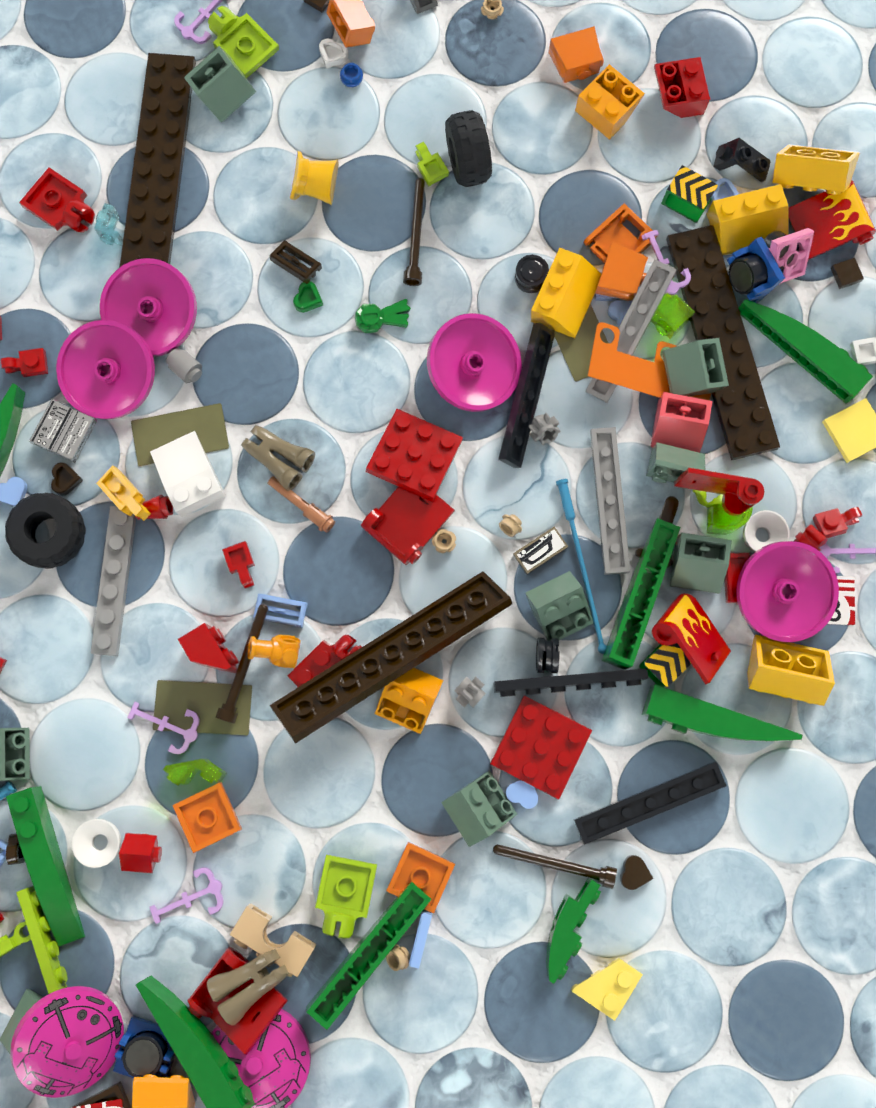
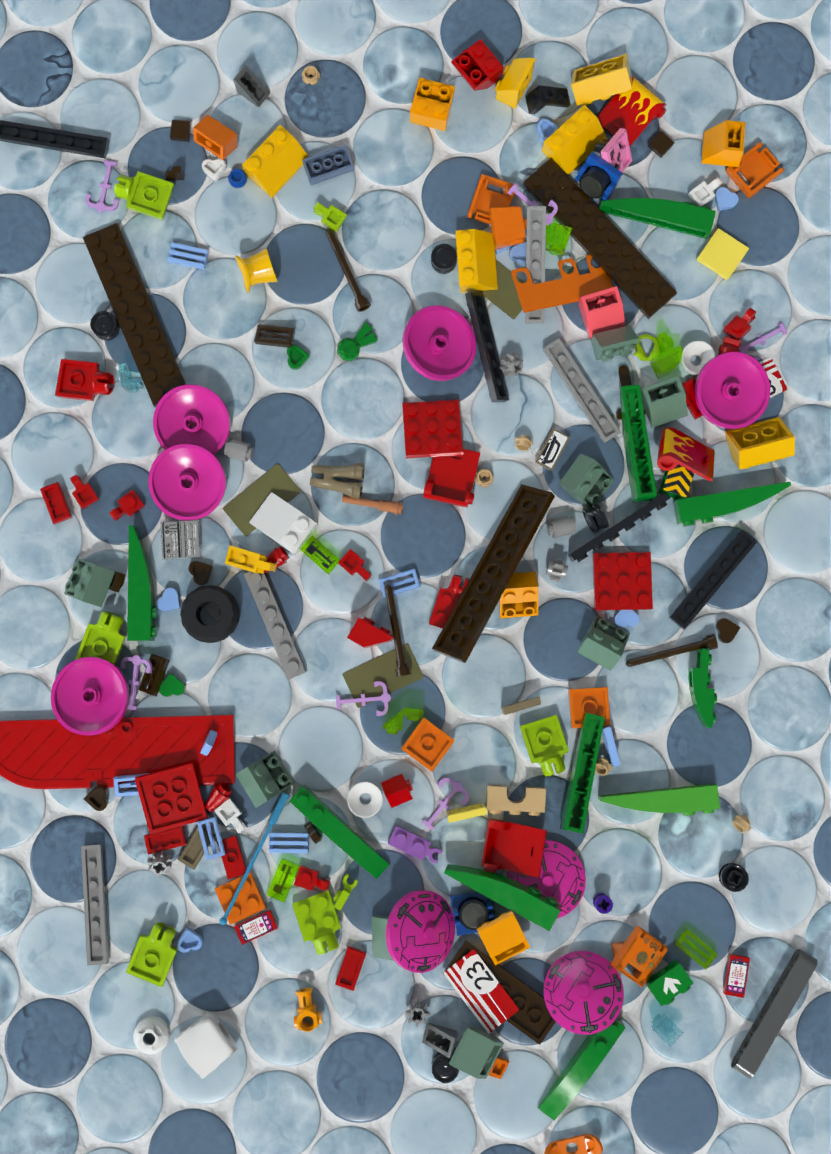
camera: 25 degrees left, 5 degrees up
lime plate [16,886,68,994] -> none
sand green slope [184,46,256,122] -> none
dark tan piece [207,949,289,1025] -> none
light orange connector [247,634,301,668] -> none
black tyre [445,110,492,187] -> none
orange torso [548,26,604,83] -> none
dark azure piece [556,479,607,654] -> none
light yellow wing [571,958,643,1021] -> none
piece [661,165,718,223] -> none
sand green slope [662,338,729,396] -> none
red door [674,467,765,516] -> none
none -> black wheel [90,311,120,341]
none -> dark brown tile [165,166,184,181]
none -> light blue tile [167,242,209,270]
none -> yellow slope [242,125,309,198]
none -> clear neon green tile [300,535,340,575]
none -> sand blue piece [302,145,354,185]
none -> medium lavender plate [388,825,442,863]
none -> light yellow tile [447,803,488,823]
none -> yellow slope [495,58,536,109]
none -> dark tan tile [501,697,541,715]
none -> light grey brick [546,516,576,538]
none -> bright green slope [598,784,720,816]

